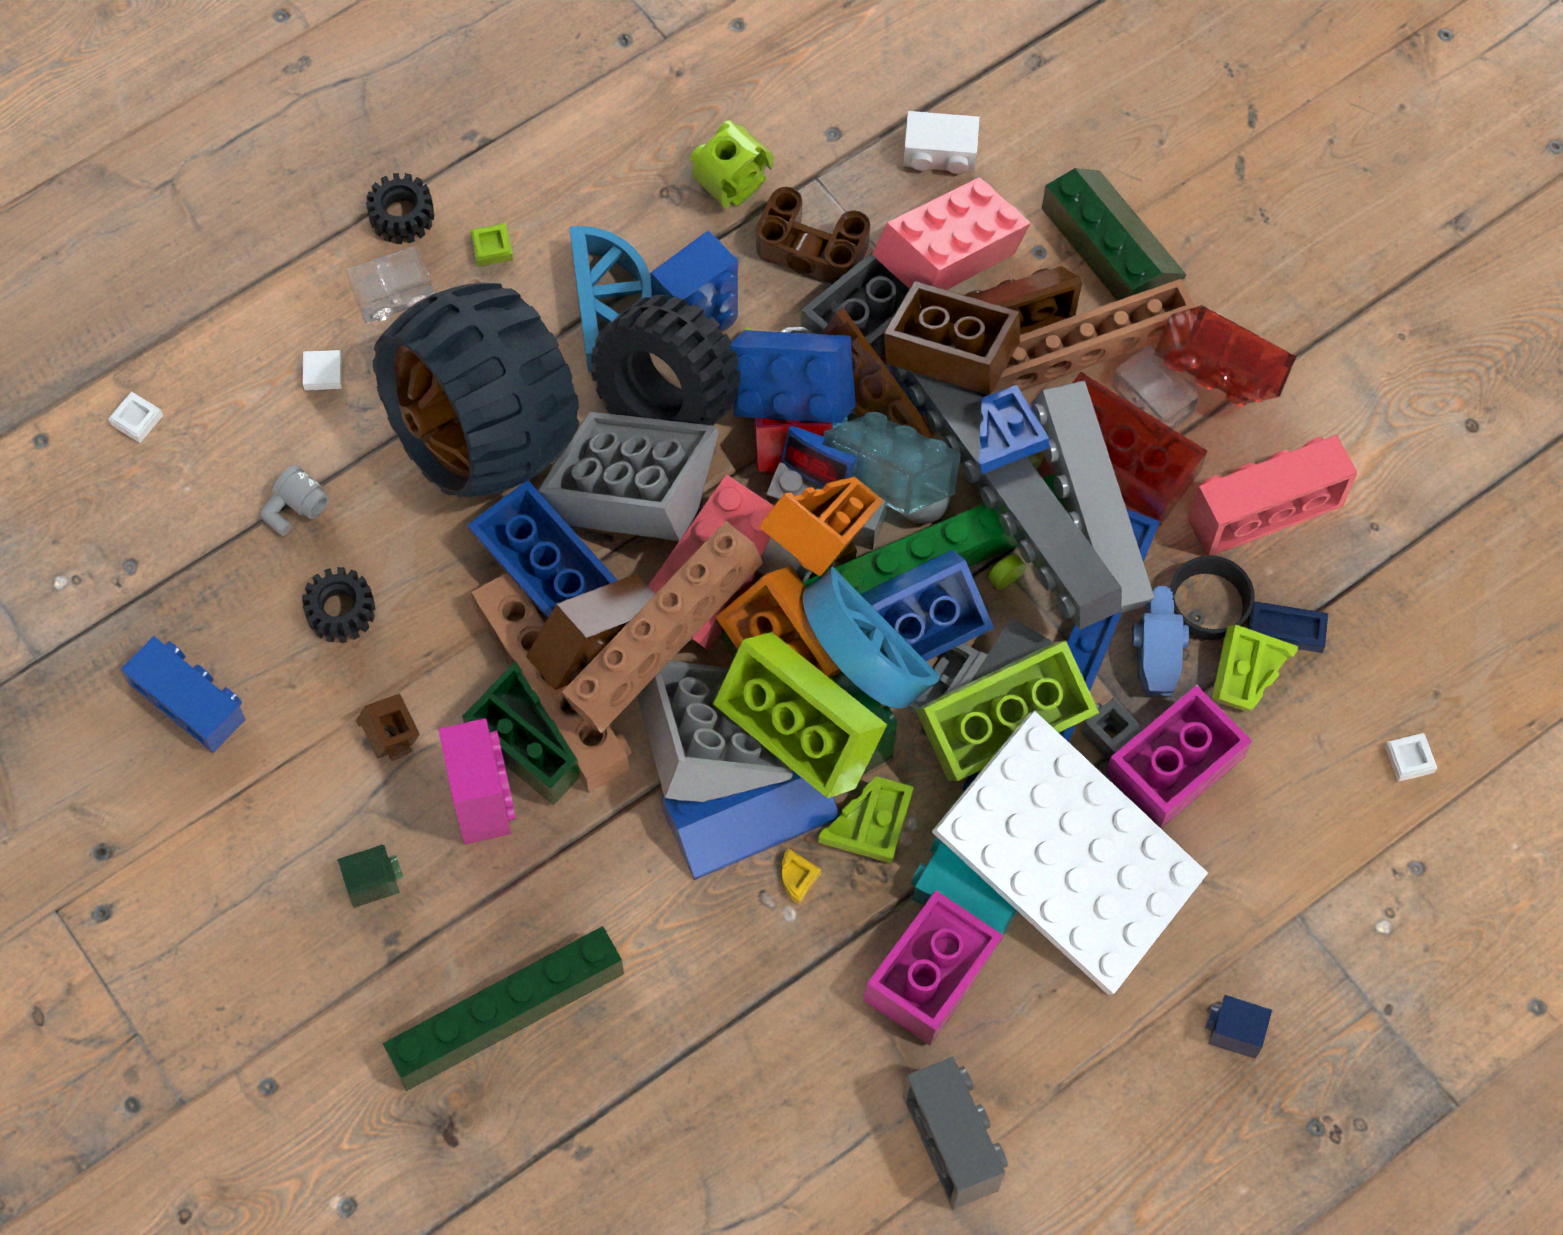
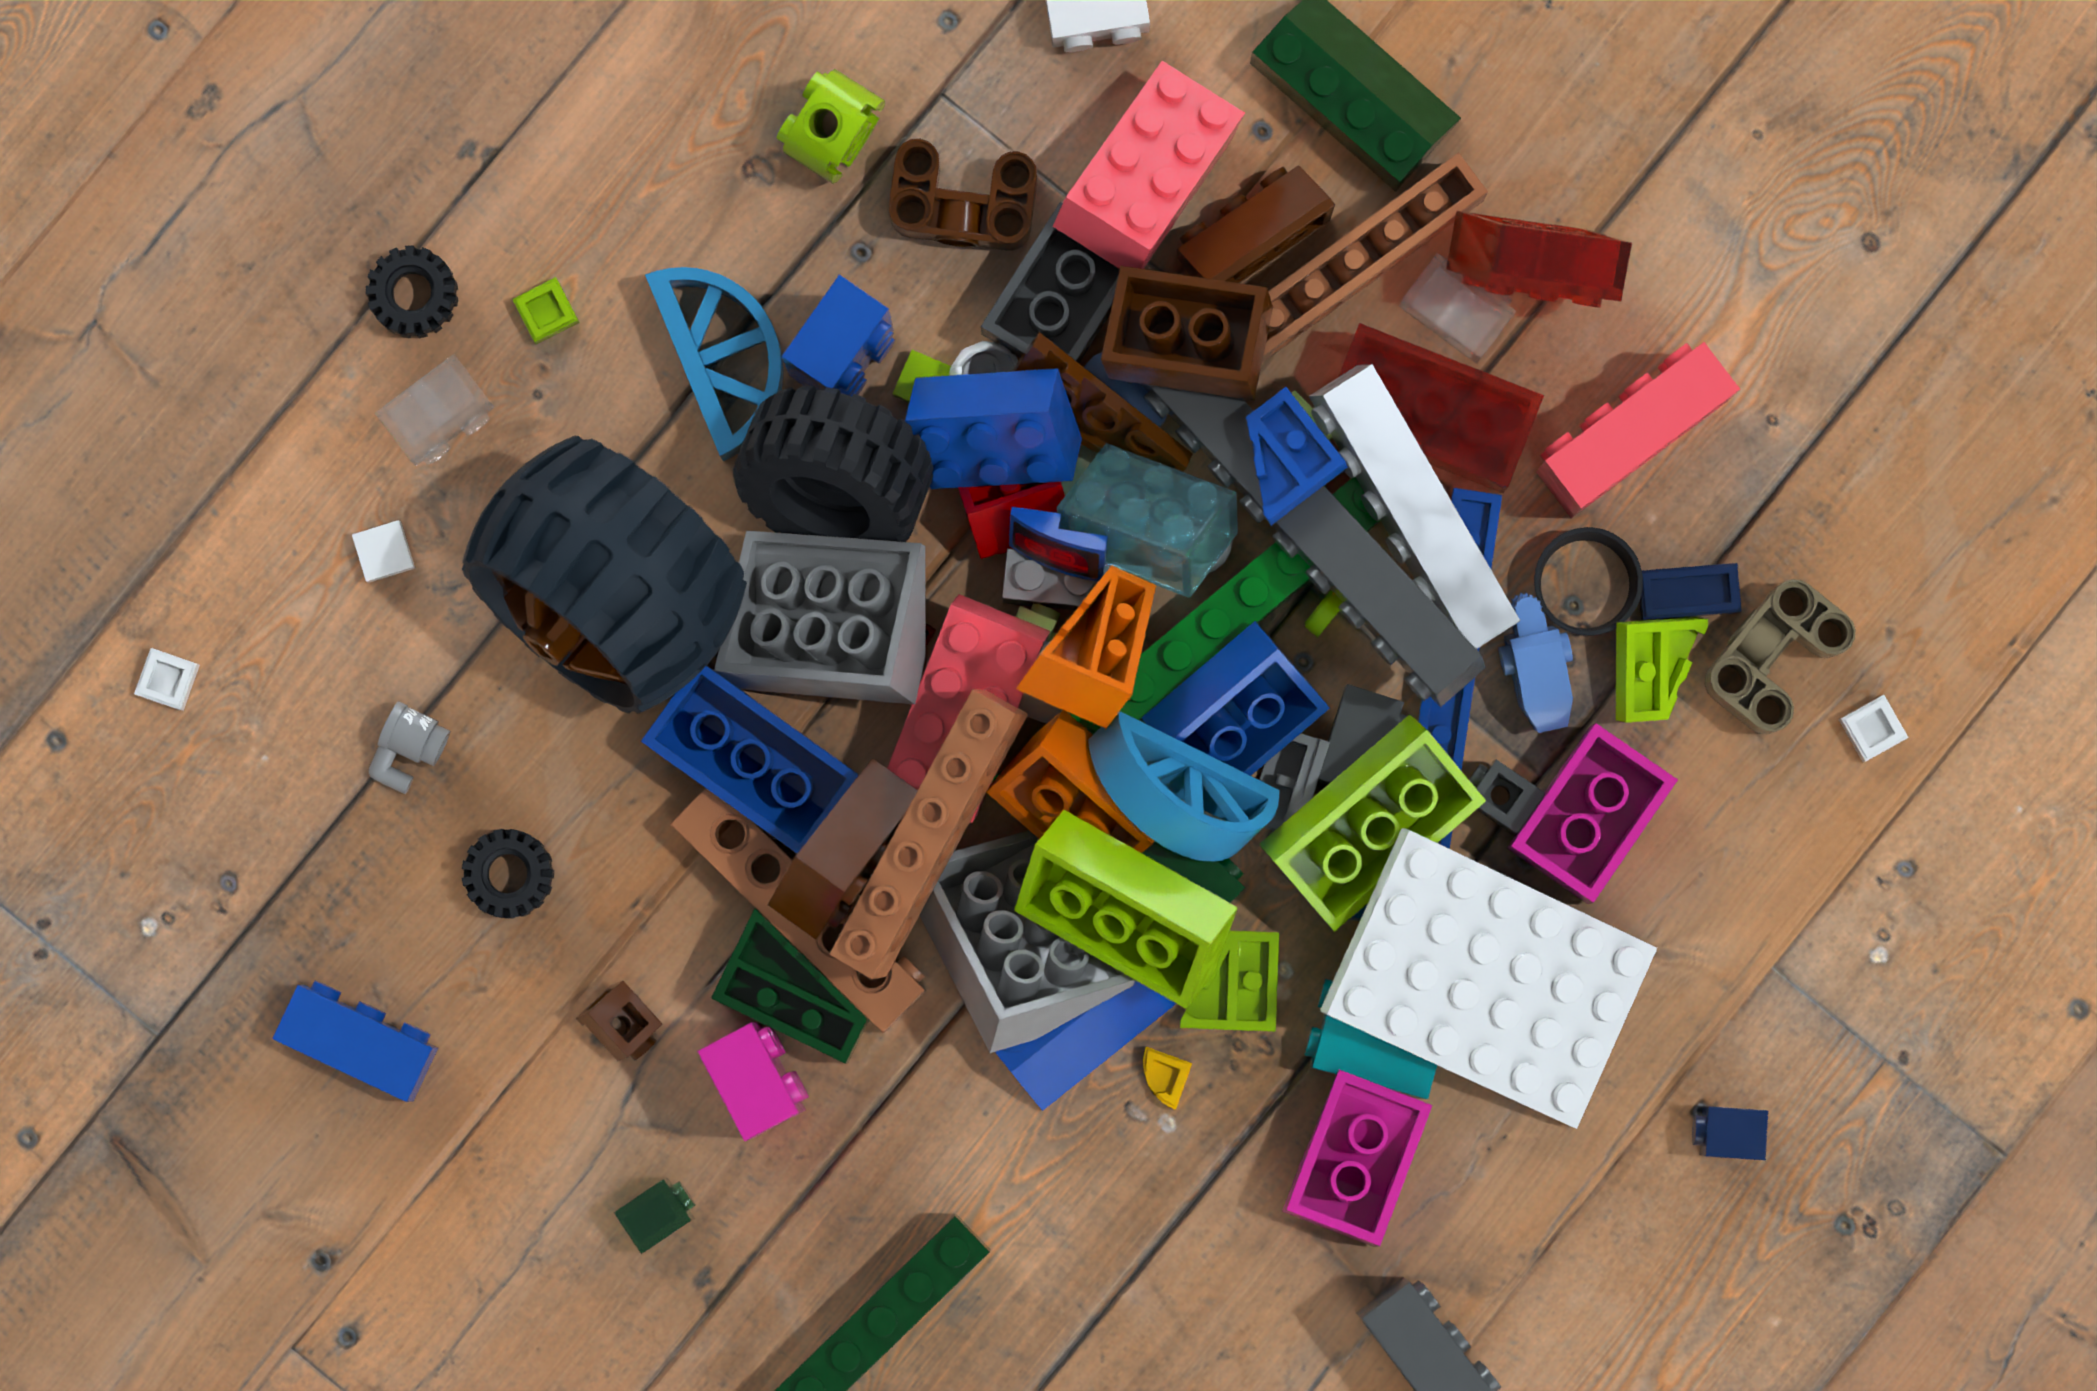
camera: 10 degrees left, 20 degrees up
none -> dark tan beam [1705,579,1856,735]

